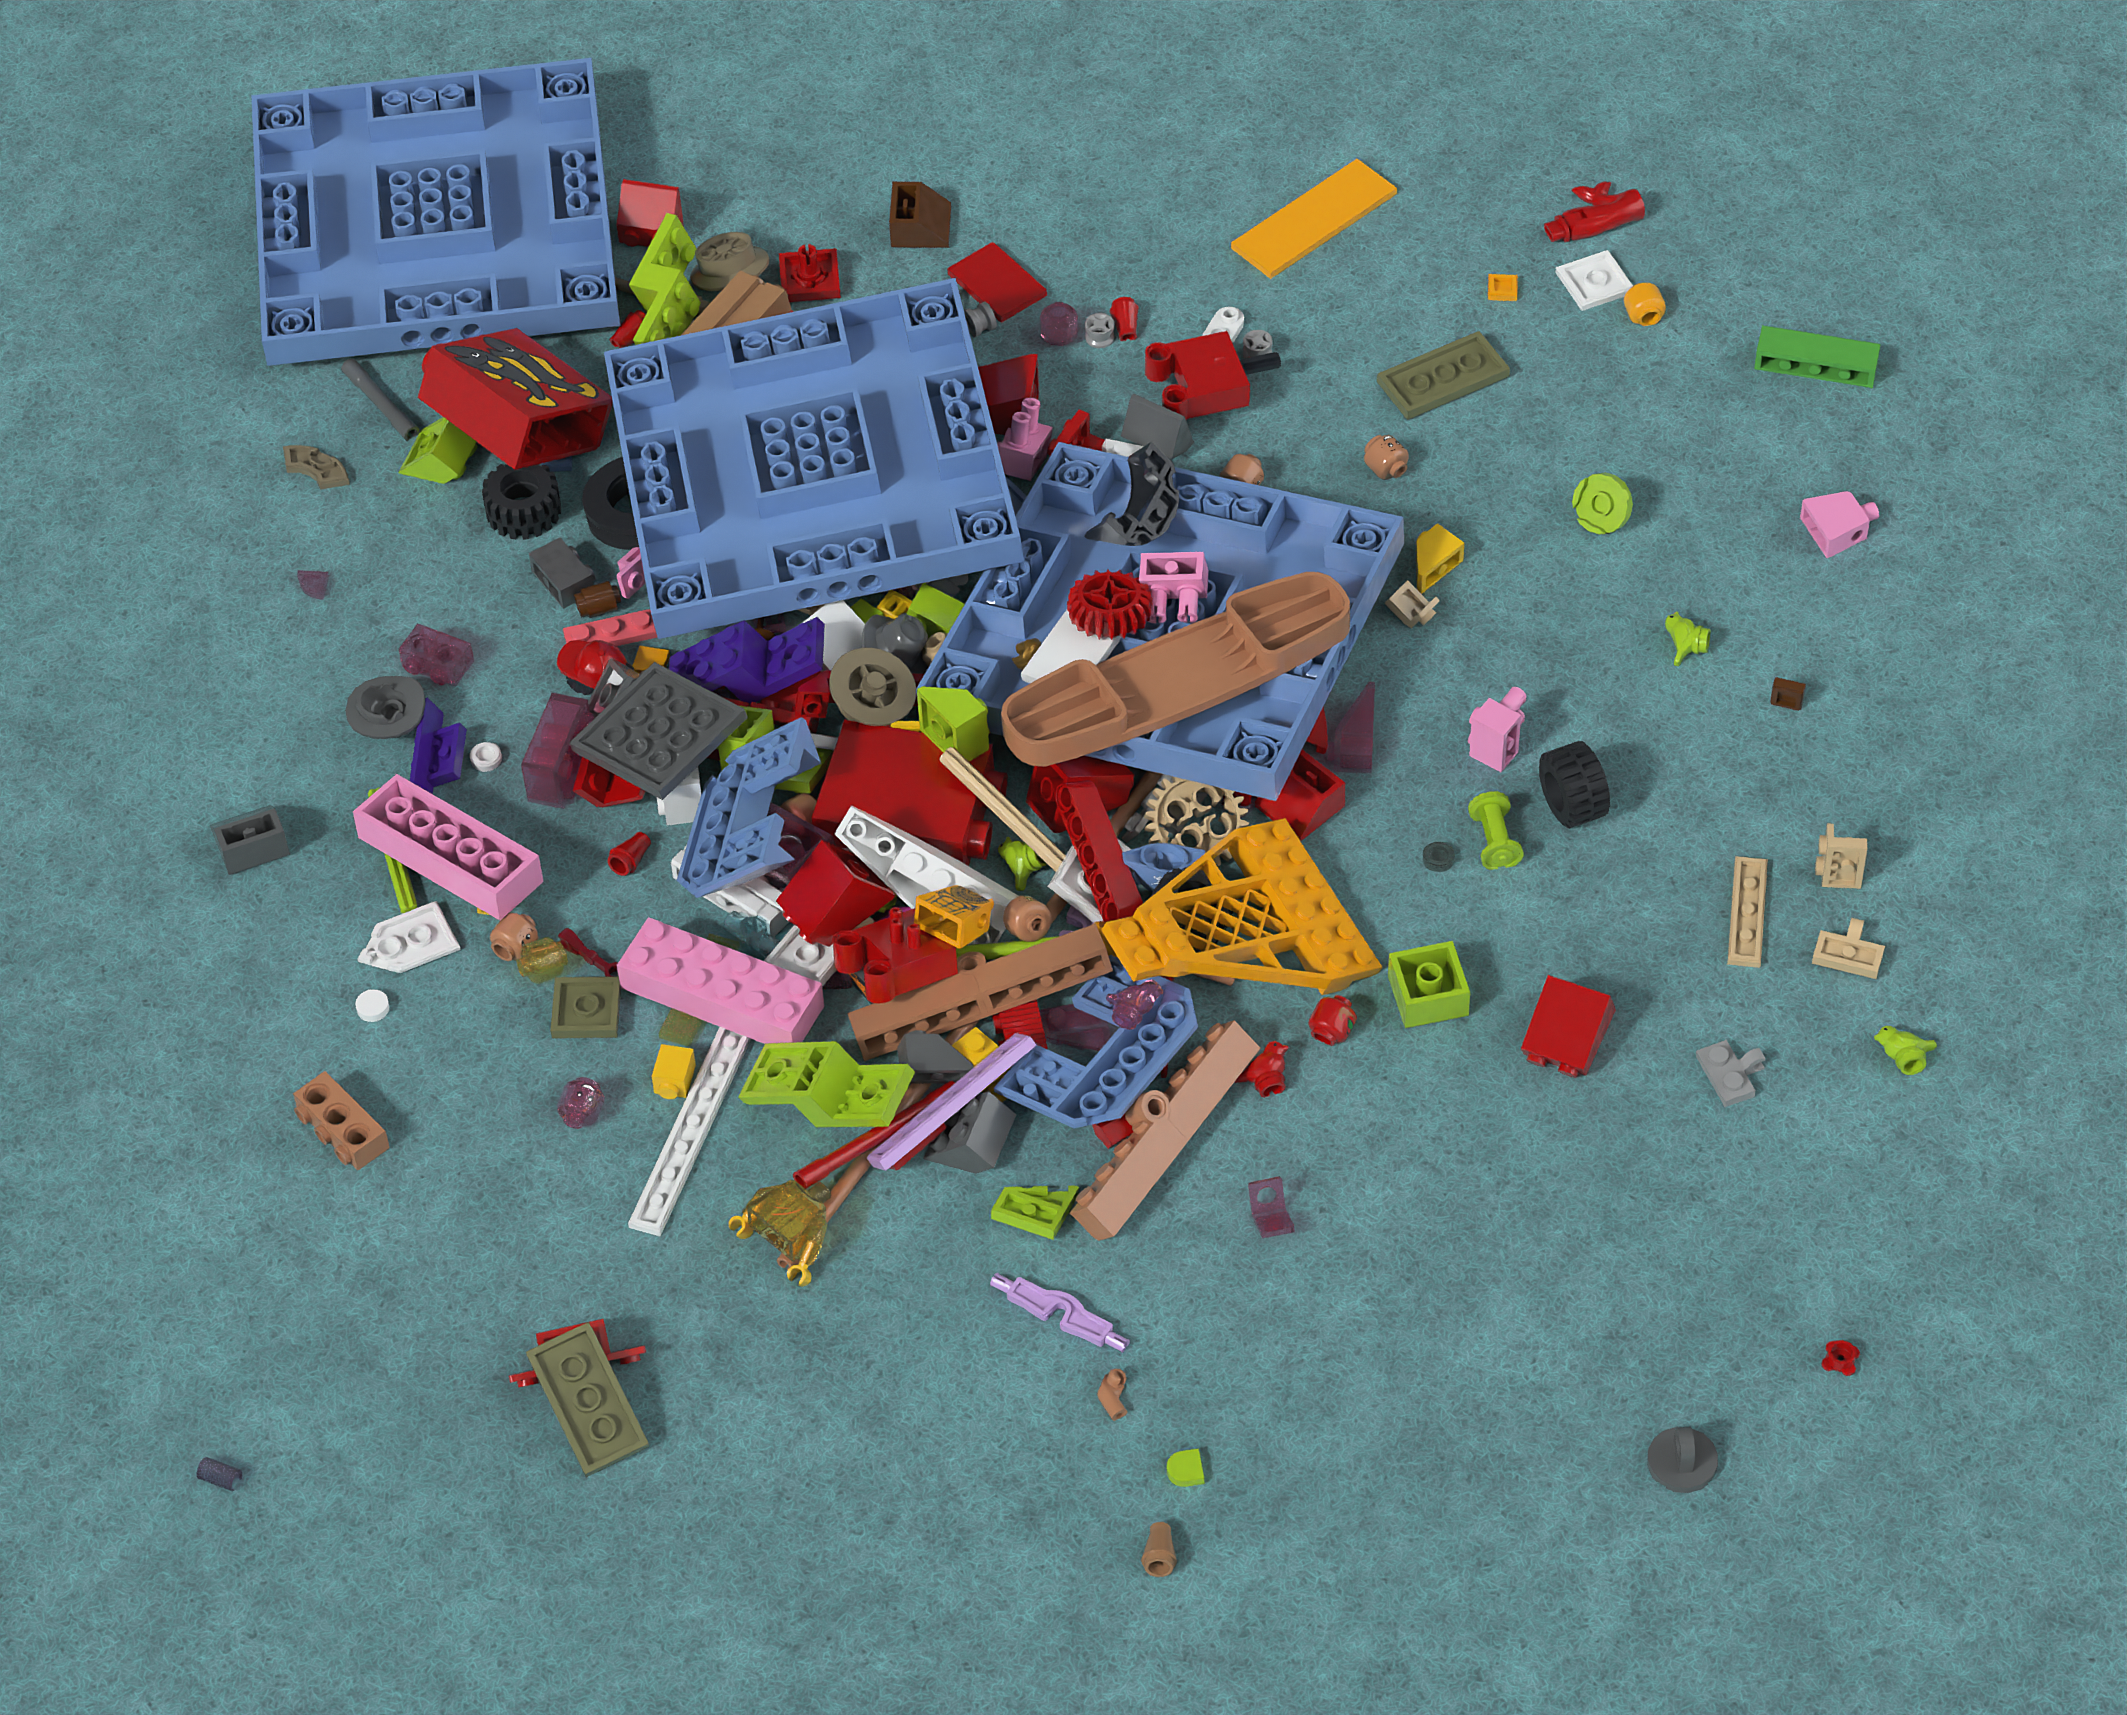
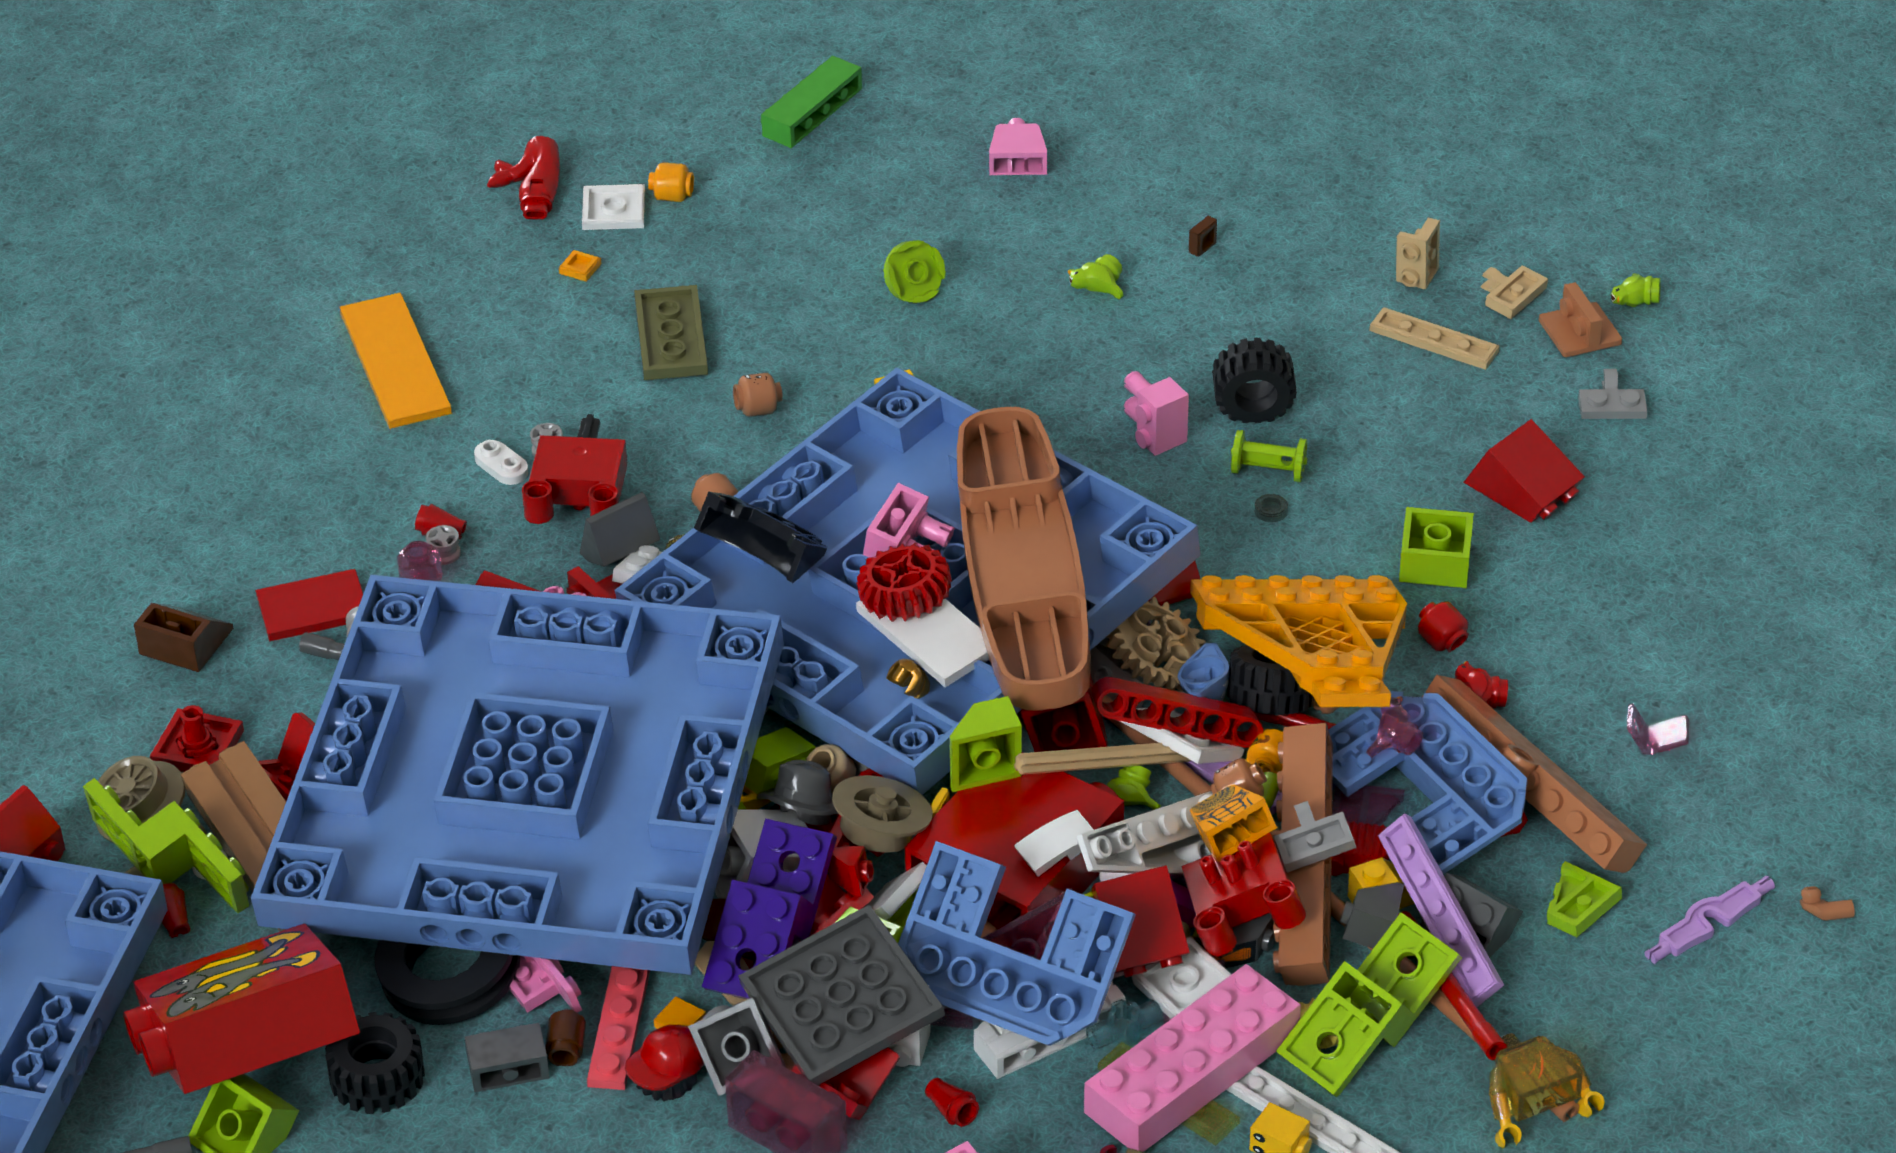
camera: 70 degrees left, 10 degrees down
none -> white slope [1014,810,1094,877]
none -> light grey plate [1274,801,1356,873]
none -> nougat bracket [1539,282,1622,357]

